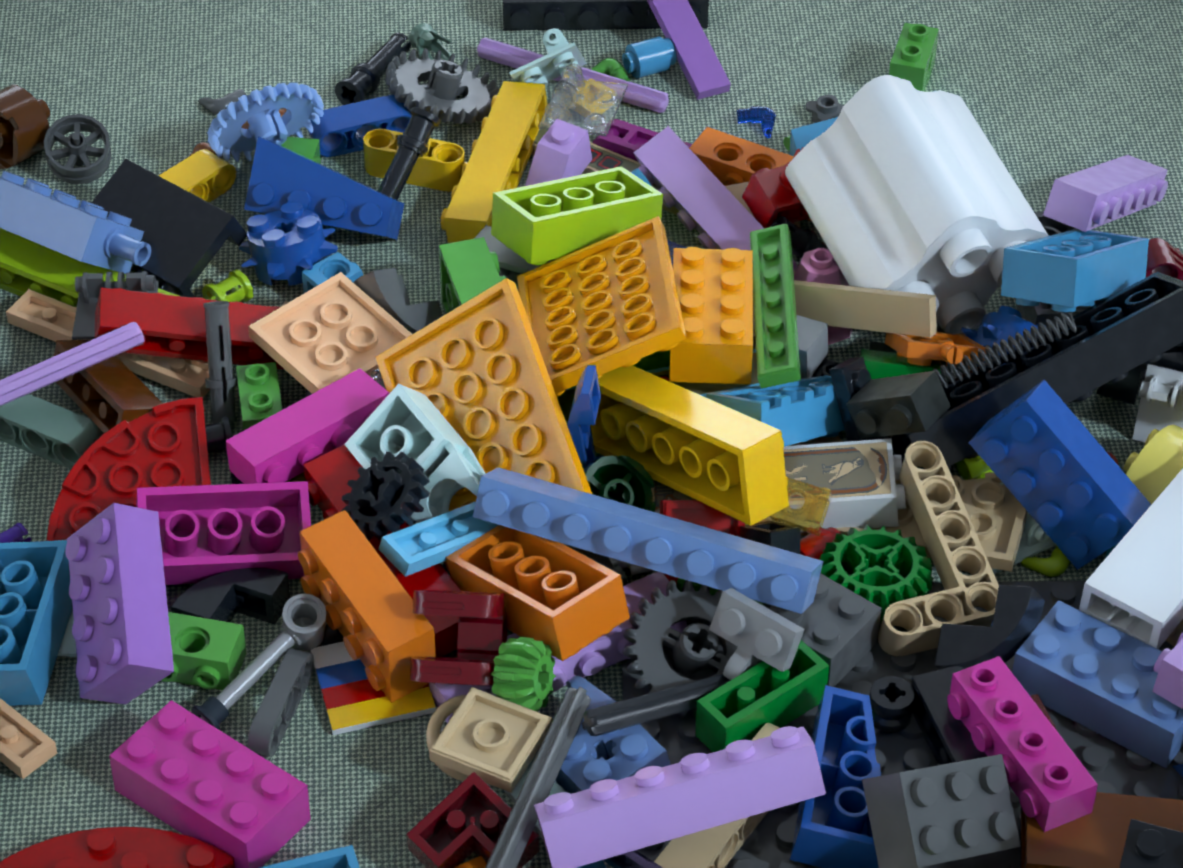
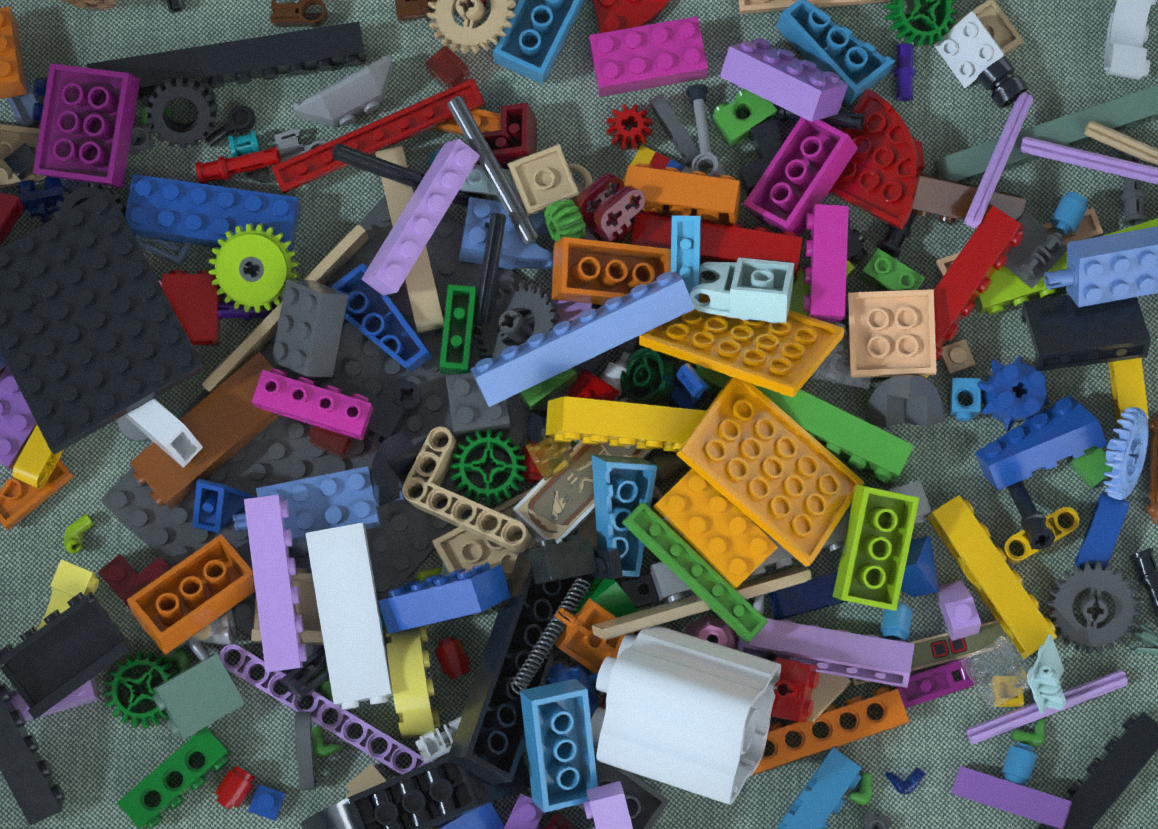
camera: 135 degrees right, 35 degrees up
lime bush [202,269,253,302] -> none
dark grey pin [203,301,238,423] -> none
black gear [341,452,430,541] -> none
light grey plate [709,588,805,680] -> none
none -> red gear [606,104,652,151]
none -> dark azure brick [1051,192,1088,235]

